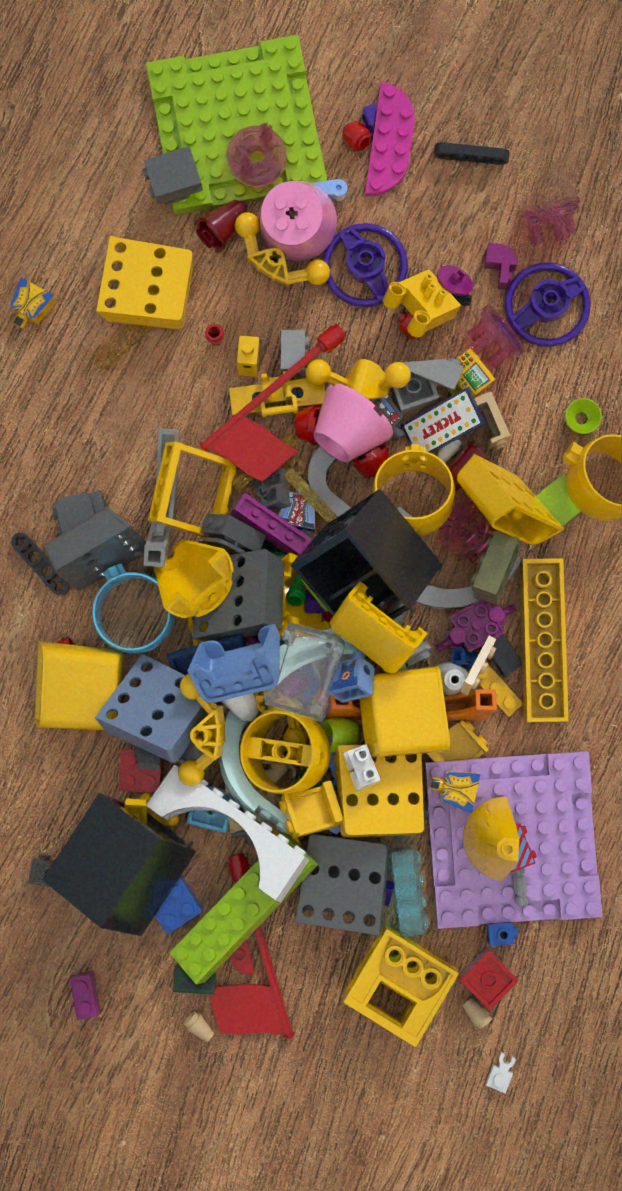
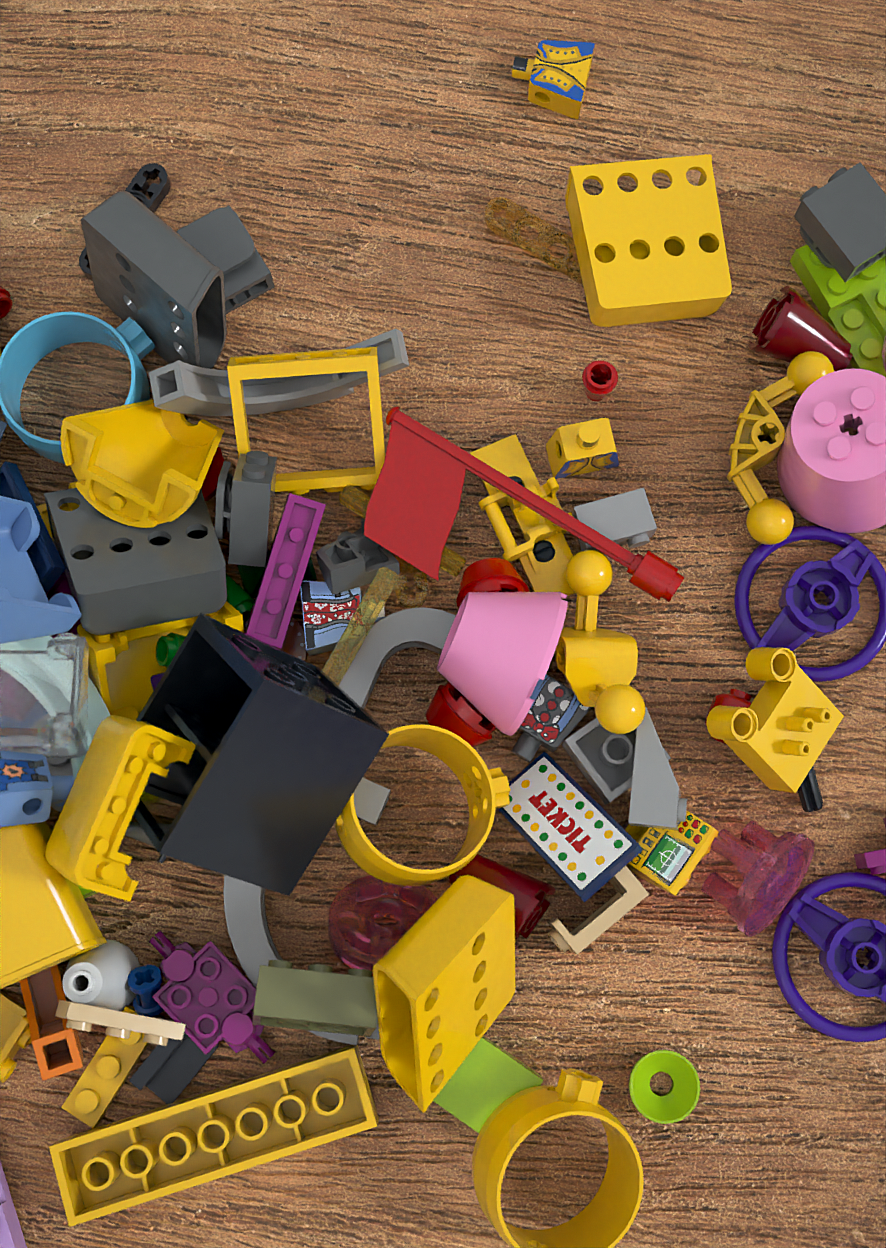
camera: 70 degrees right, 5 degrees down
light grey brick [406,640,432,667] -> none
white cone [436,440,462,463] -> none
magenta piece [437,265,473,296] -> none

